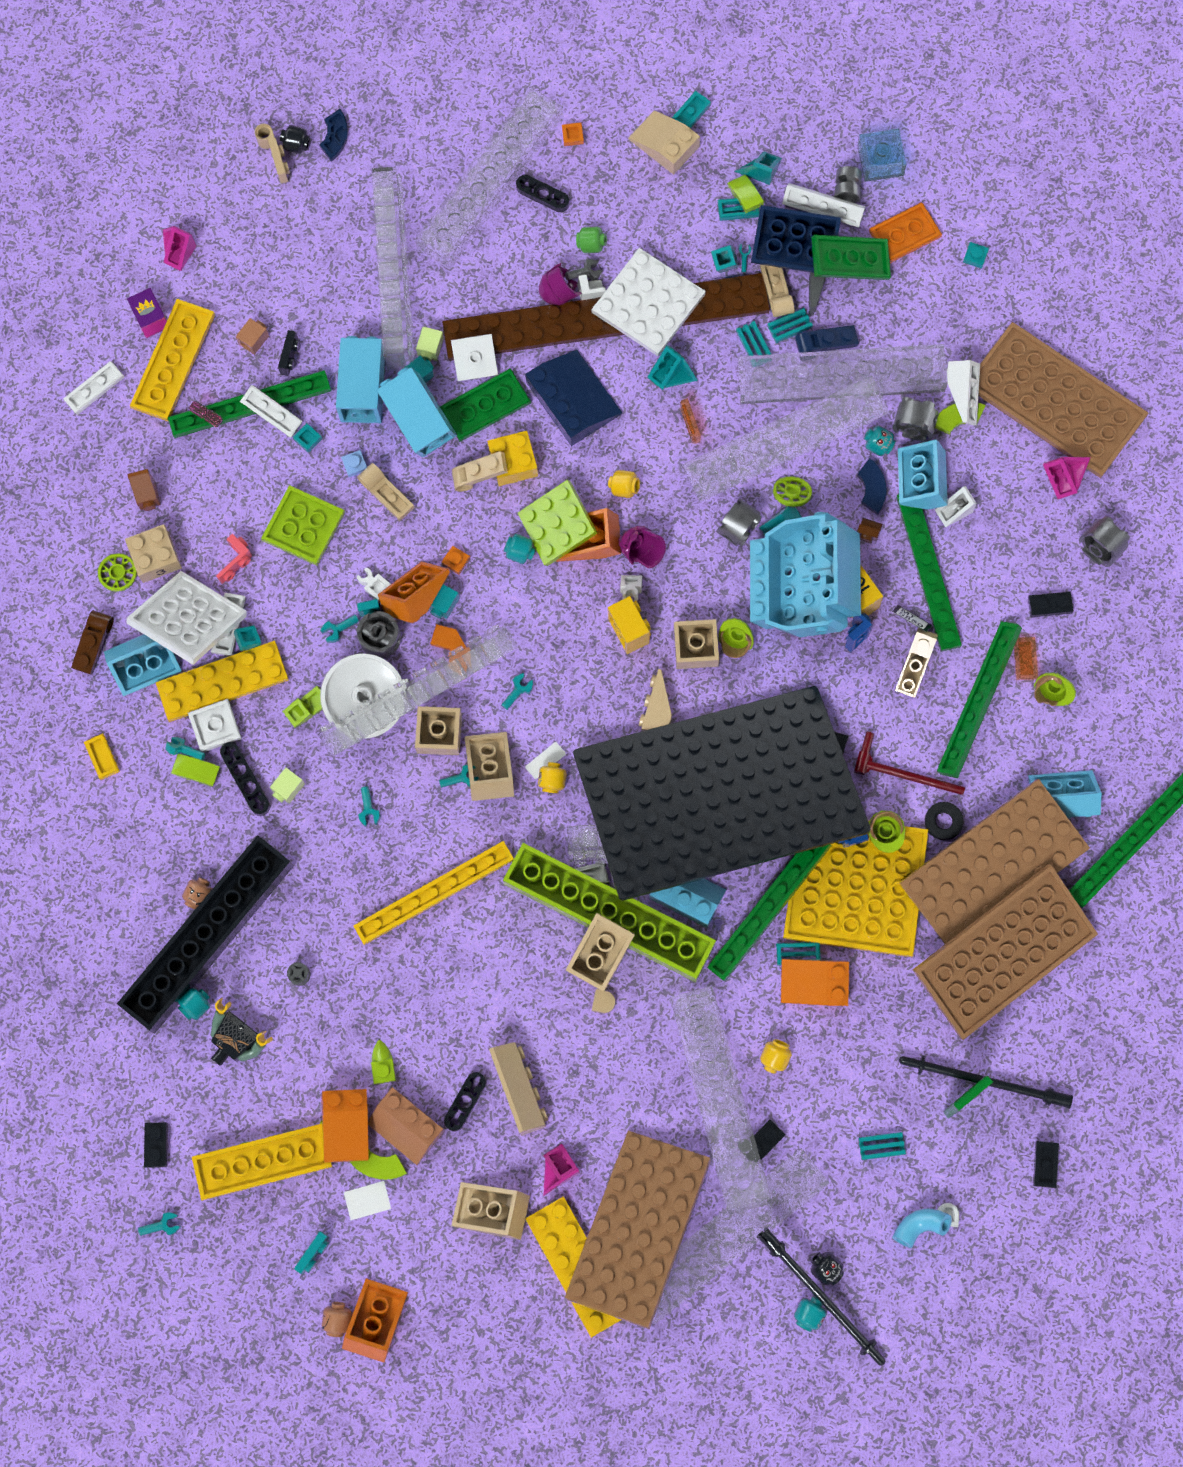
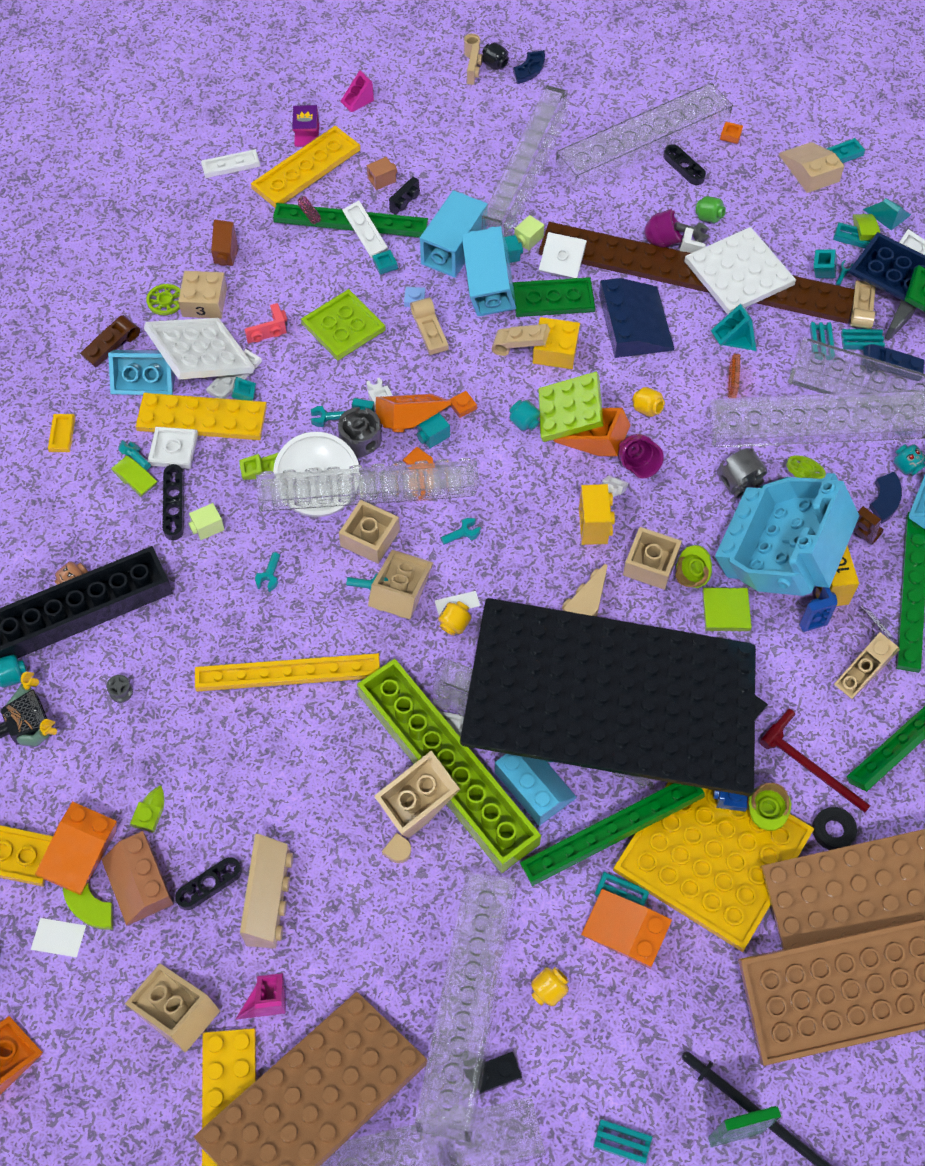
camera: 20 degrees right, 15 degrees down
none -> lime tile [702,588,752,631]

